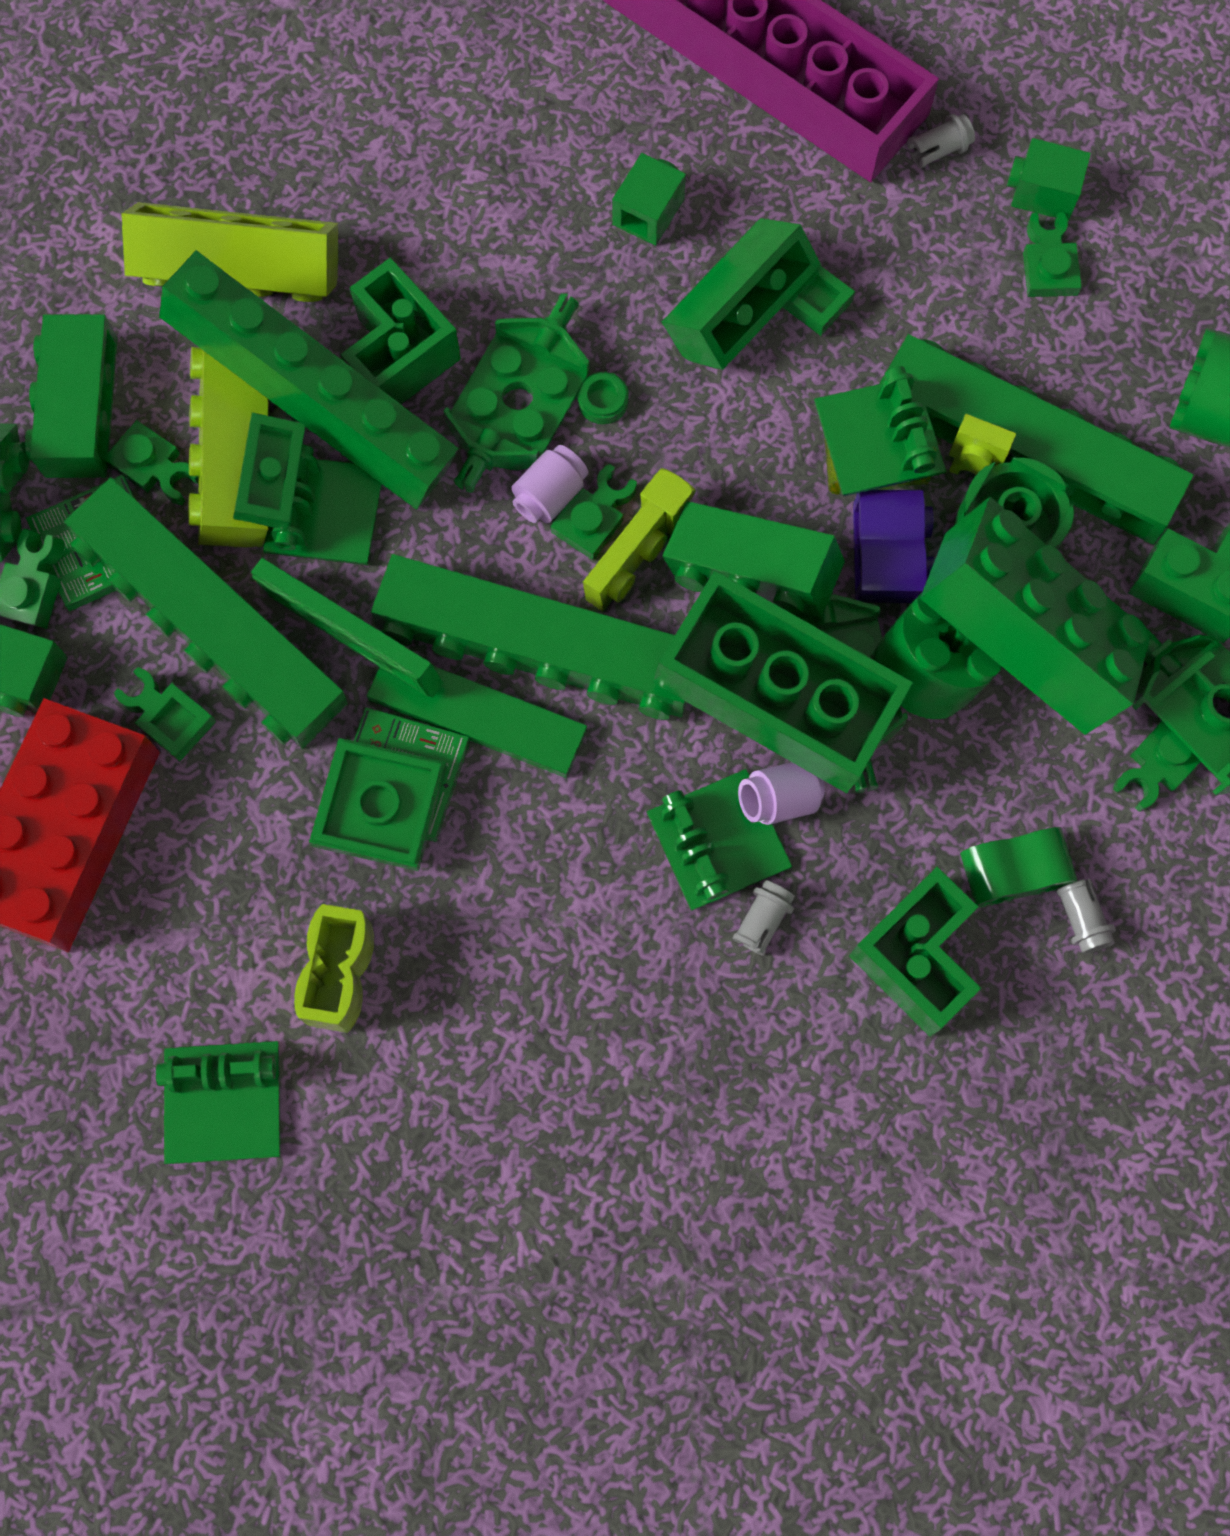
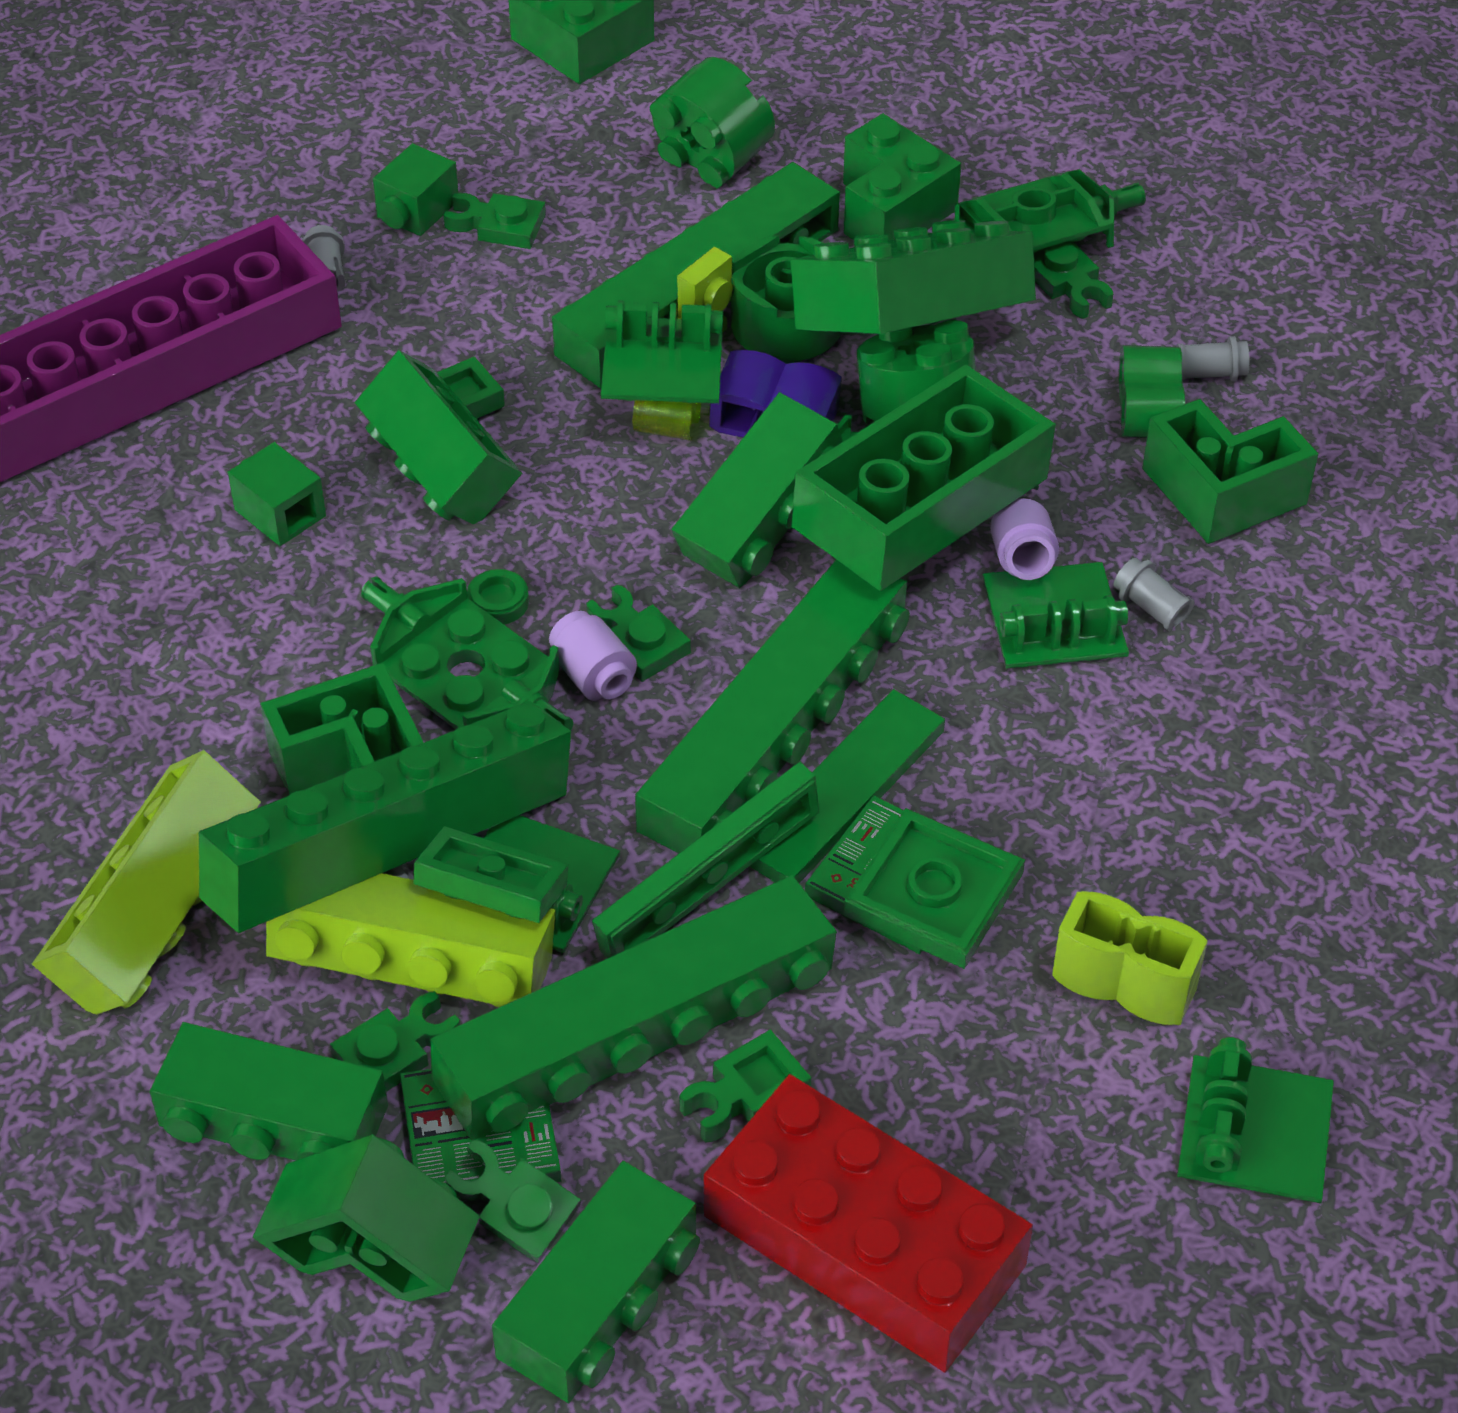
camera: 75 degrees left, 25 degrees down
lime plate [583,468,696,612] -> none

